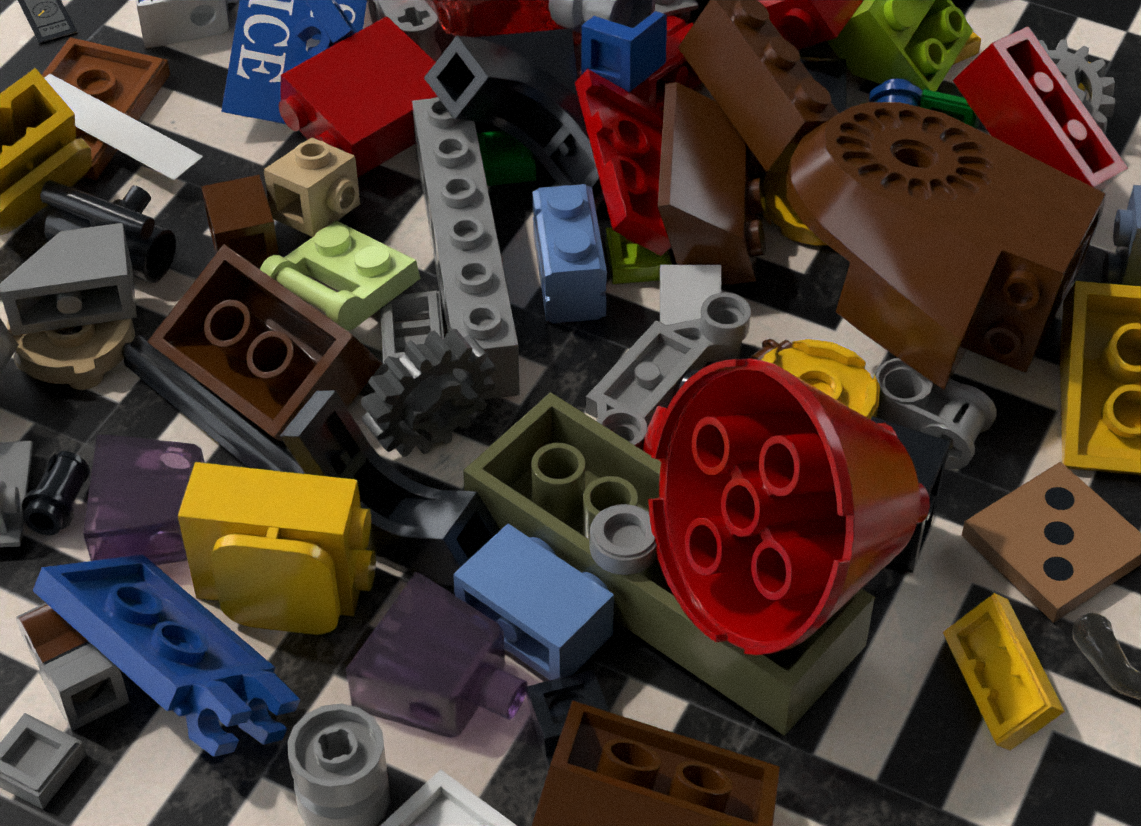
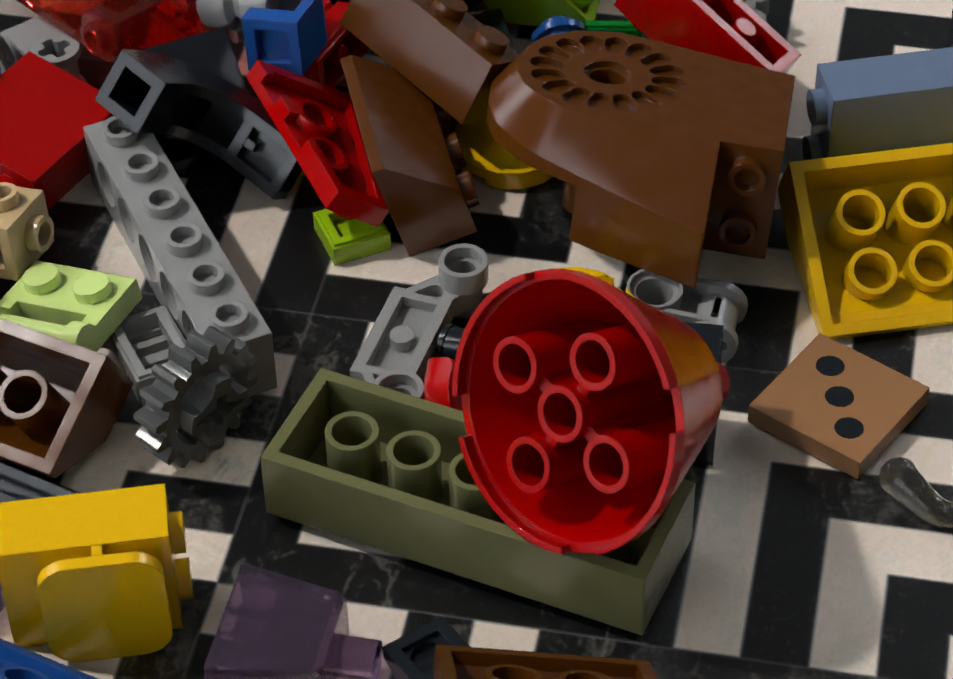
camera: 15 degrees left, 5 degrees down
black arch [280,390,501,586] -> none
medium blue brick [453,523,614,680] -> none
green tile [477,131,536,186] -> none
medium blue brick [533,184,607,323] -> none
light grey tile [589,504,657,575] -> none
white tile [660,265,721,325] -> none
yellow plate [943,593,1065,751] -> none

